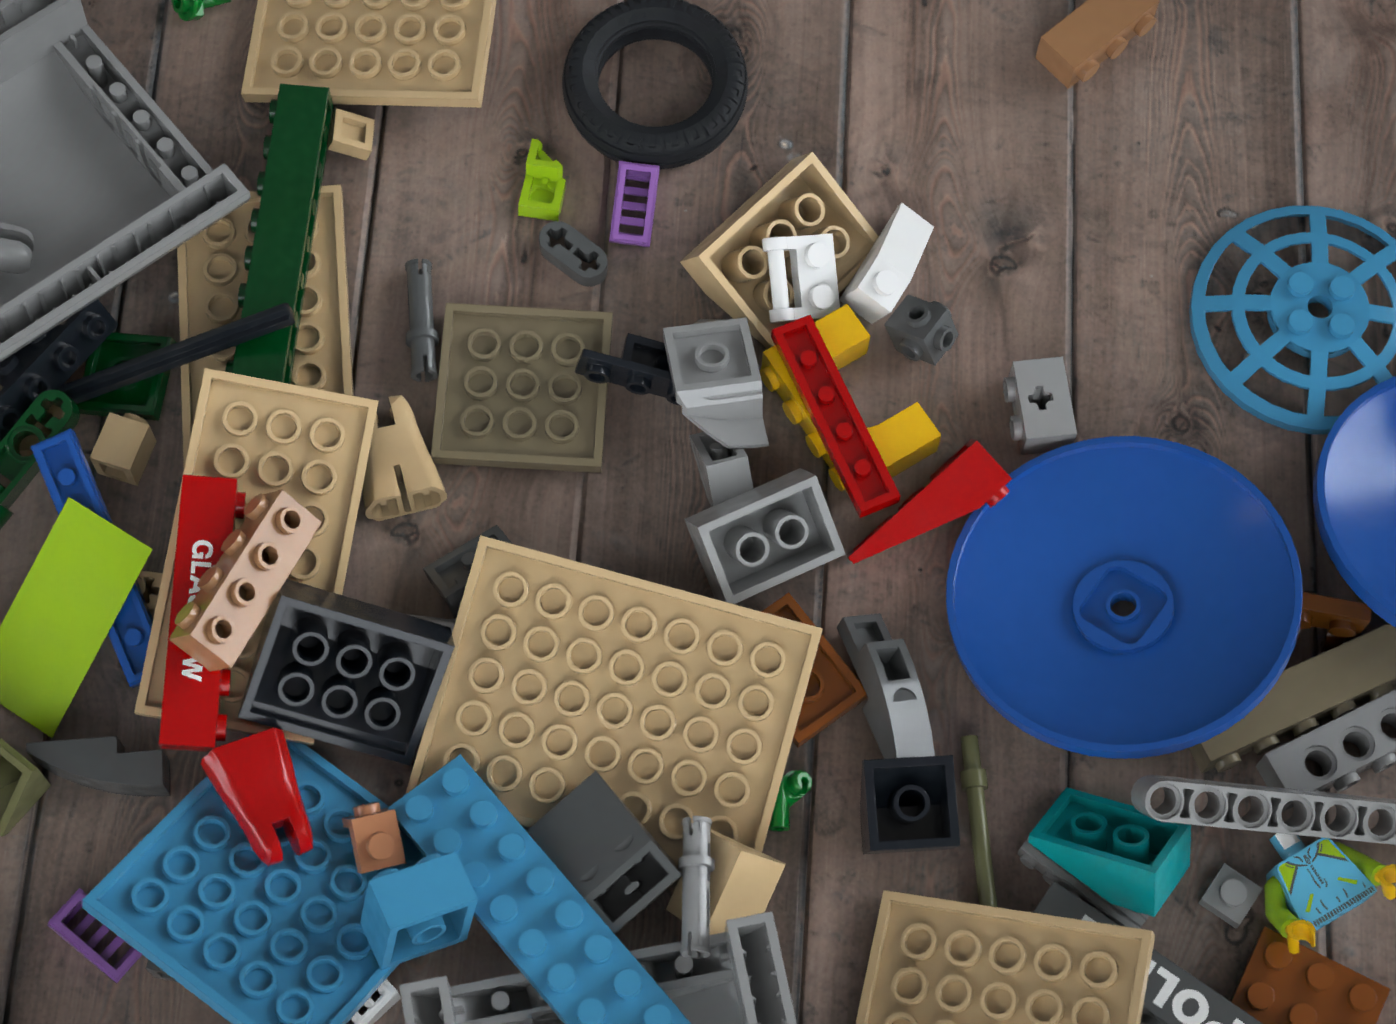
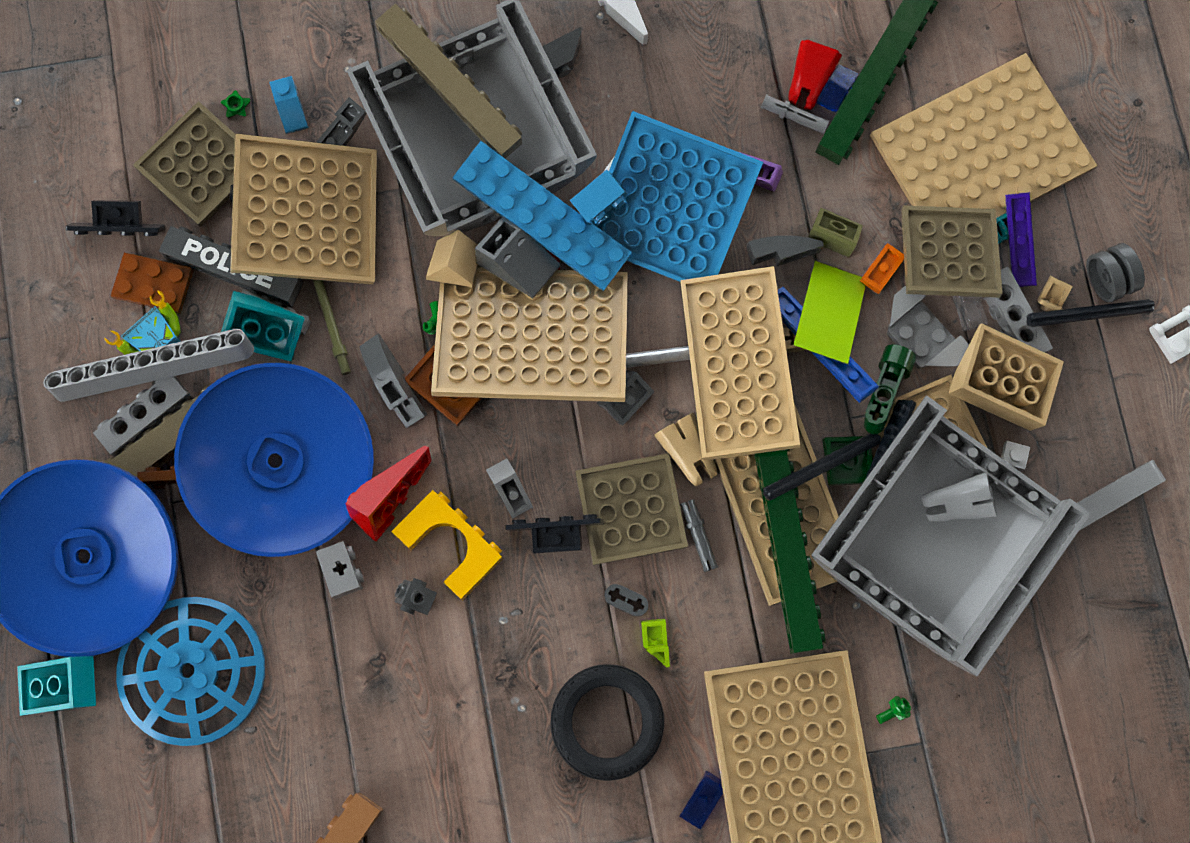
camera: 165 degrees right, 10 degrees up
tan brick [89,412,157,486] -> none
red brick [159,475,246,752] -> none
medium nougat brick [169,489,322,671] -> none
red piece [201,727,313,866] -> none
black slope [238,579,455,766] -> none
tan plate [328,108,375,161] -> none
nougat bracket [342,802,406,874] -> none
medium lavender slope [609,161,660,247] -> none
light grey piece [663,317,769,448] -> none
light grey pin [678,816,715,959] -> none
tan slope [680,152,879,349] -> none
light grey brick [684,468,845,604] -> none
white plate [762,233,840,323] -> none
red plate [771,315,901,518] -> none
white slope [839,203,934,324] -> none
black slope [860,755,960,855] -> none
light grey plate [1198,863,1263,929] -> none

